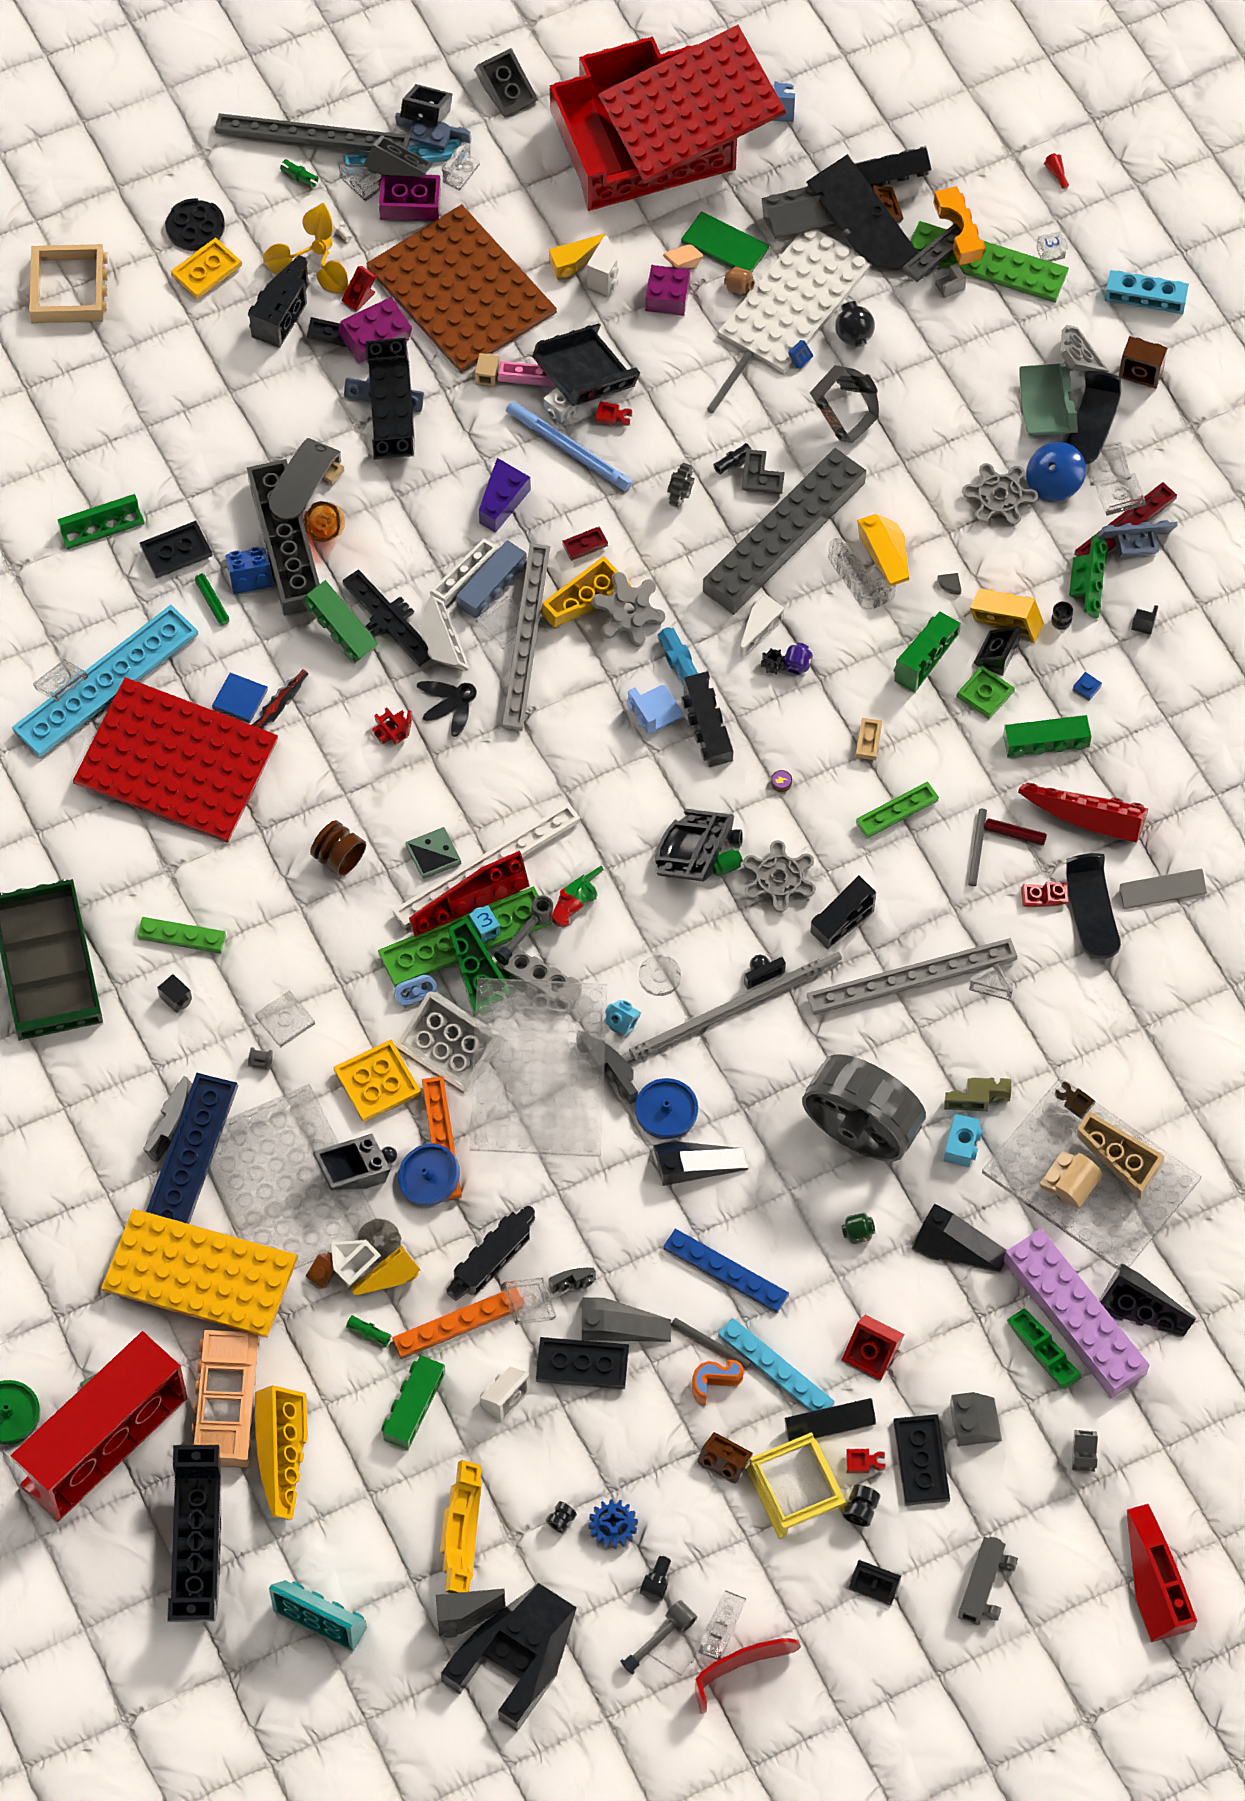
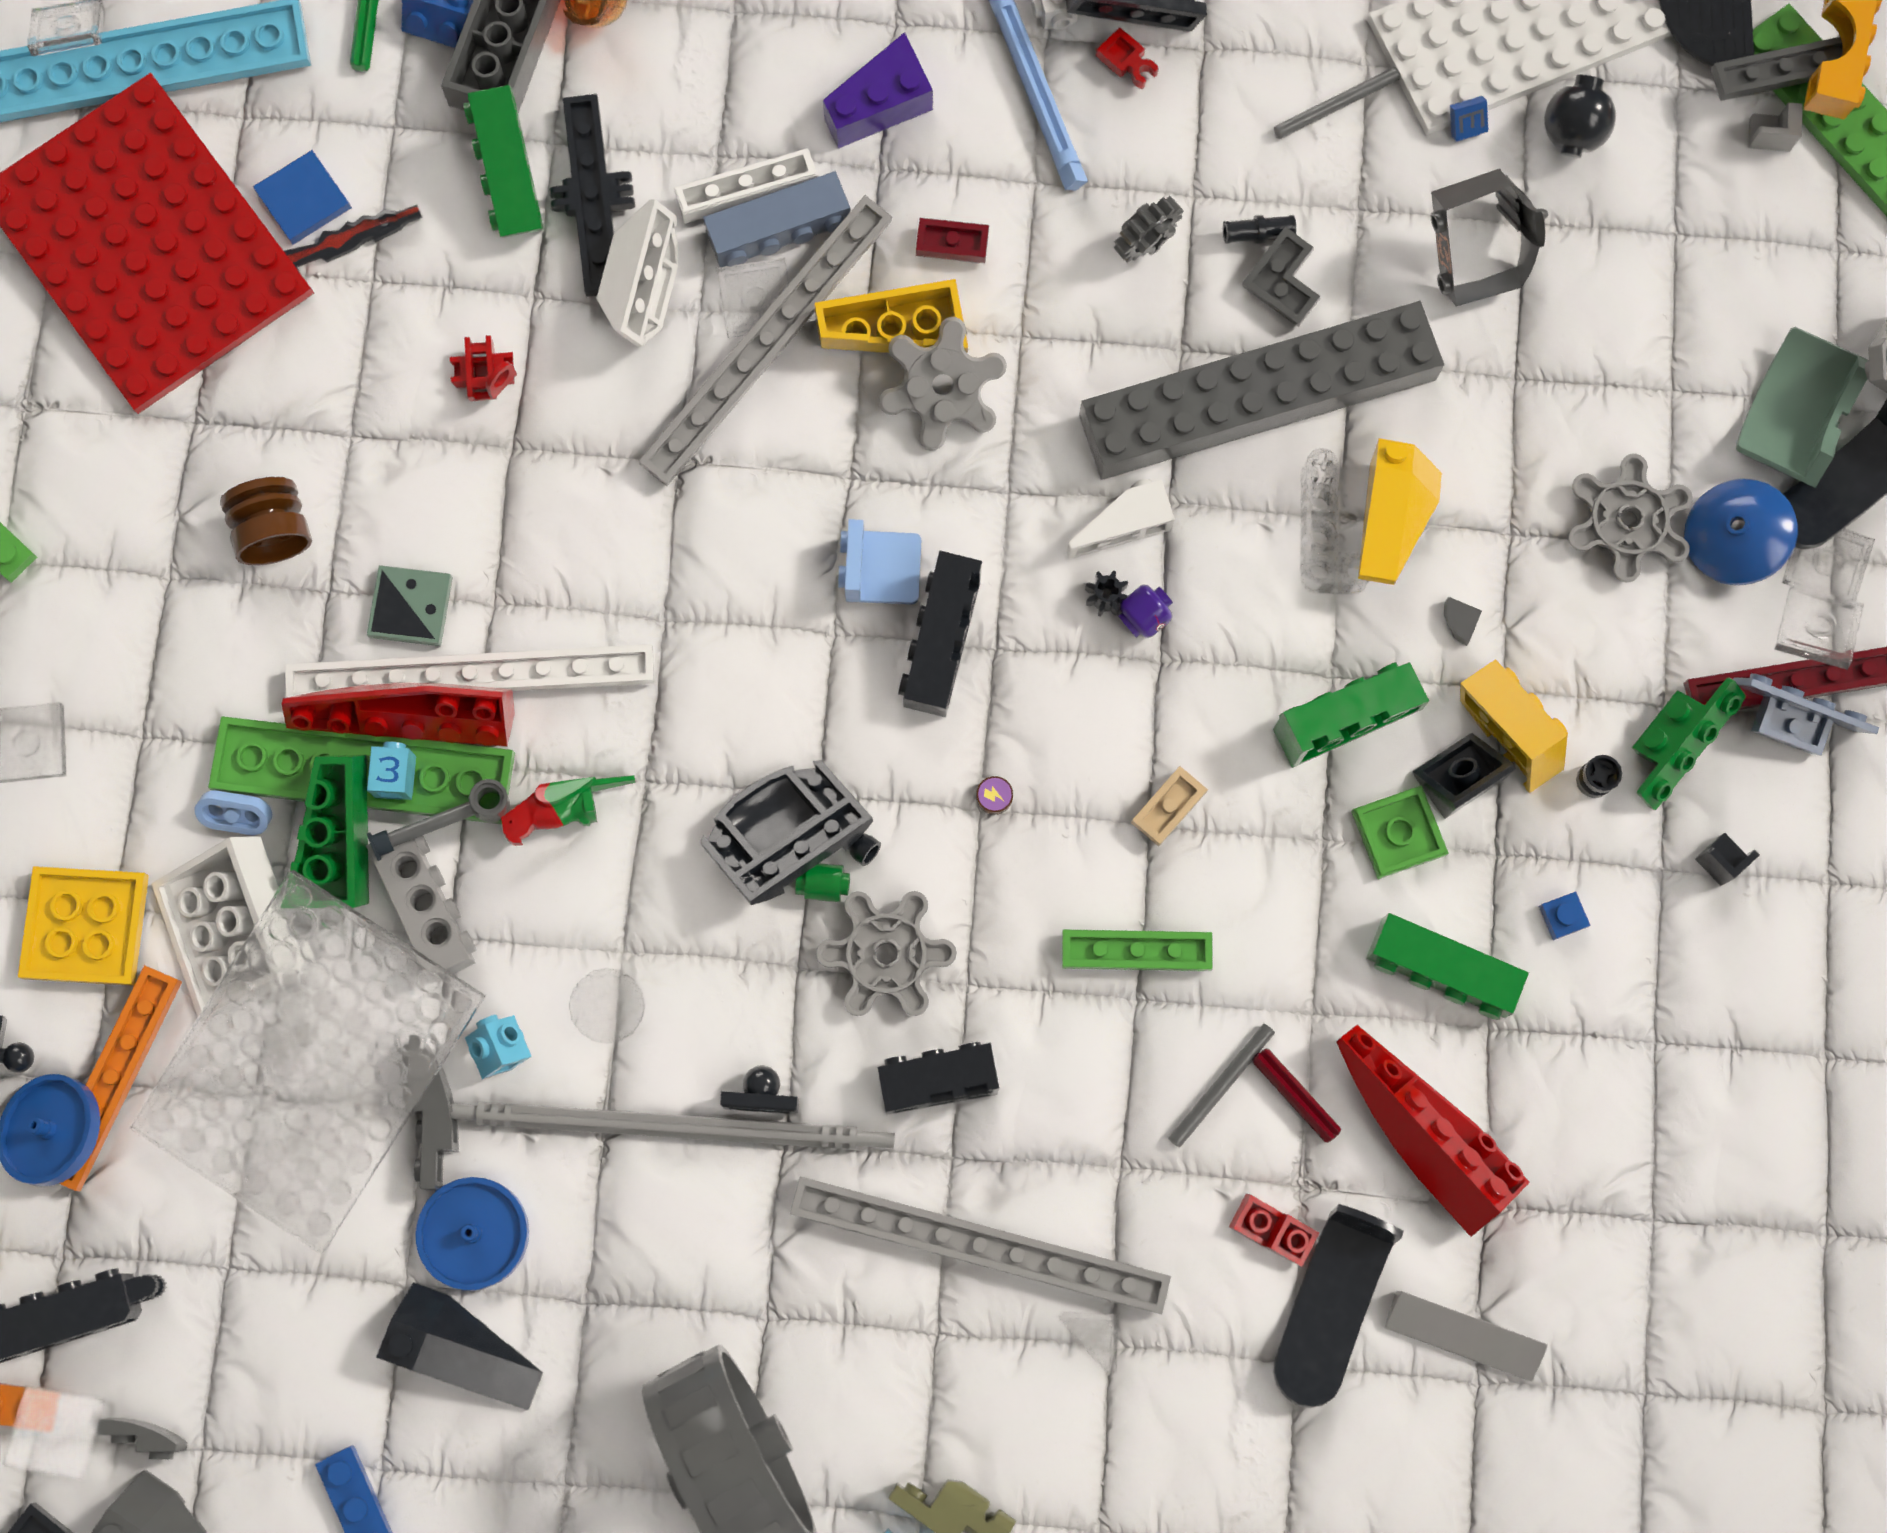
camera: 30 degrees right, 15 degrees up
black plant [417,681,477,737] -> none
dark azure piece [658,627,699,685] -> none

